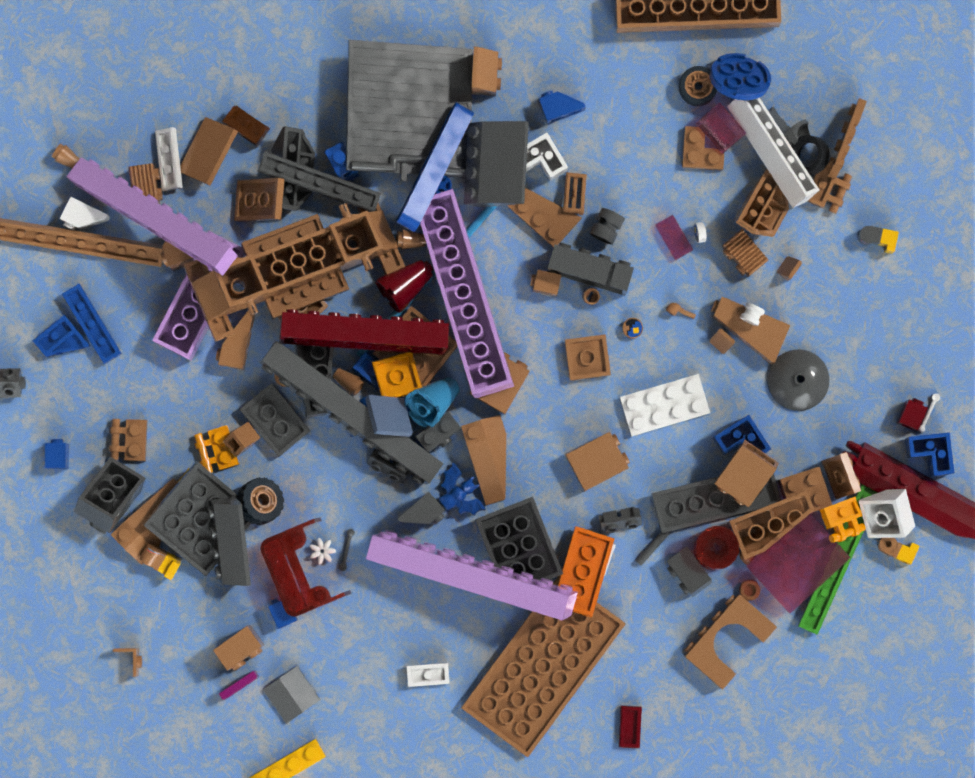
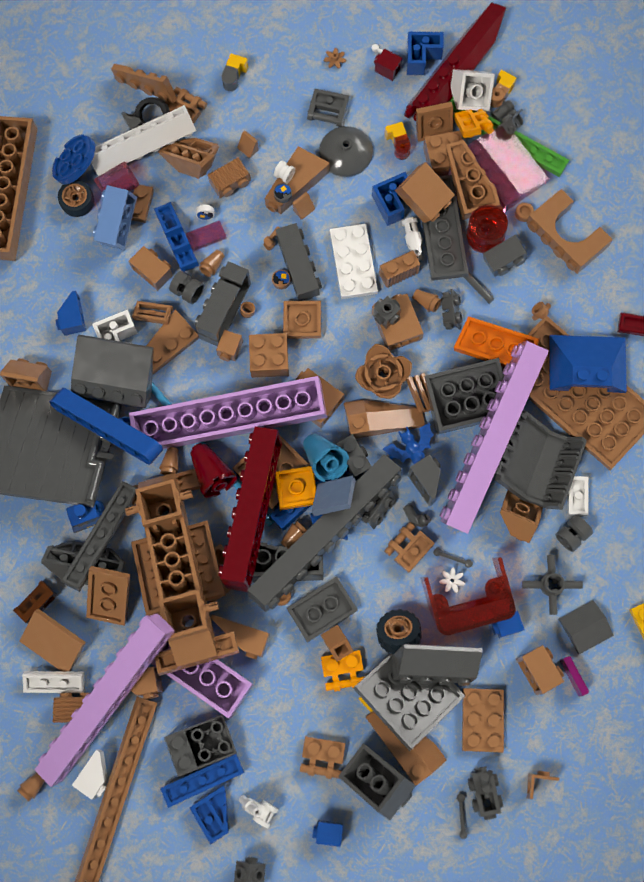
camera: 80 degrees left, 10 degrees down
leg [139,544,182,580] -> none
none -> medium blue brick [93,185,137,250]
none -> medium nougat brick [128,246,173,291]
none -> blue slope [154,202,199,272]
none -> dark grey slope [164,714,237,777]
none -> medium nougat cone [199,250,225,277]
none -> white piece [239,795,279,829]
none -> medium nougat brick [249,333,289,378]
none -> tile [274,183,292,203]
none -> dark grey brick [275,223,322,301]
none -> dark grey plate [307,88,349,127]
none -> medium nougat plant [323,48,346,68]
none -> medium nougat brick [355,344,412,399]
none -> dark grey brick [373,296,401,329]
none -> medium nougat brick [379,250,420,288]
none -> leg [384,122,411,160]
none -> medium nougat plate [384,522,435,573]
none -> white piece [401,217,423,261]
none -> dark grey arm [403,504,430,527]
none -> medium nougat tile [406,373,431,414]
none -> medium nougat cone [412,289,441,312]
none -> dark grey hinge [457,794,467,839]
none -> medium nougat plate [462,688,504,753]
none -> dark grey brick [468,767,503,820]
none -> dark grey pin [491,100,514,121]
none -> dark grey hinge [494,411,587,510]
none -> dark grey hinge [497,109,523,134]
none -> medium nougat slope [500,490,543,543]
none -> dark grey bar [522,555,583,615]
none -> medium nougat plate [531,302,551,320]
none -> blue slope [549,335,627,393]
none -> dark grey wheel [555,515,593,552]

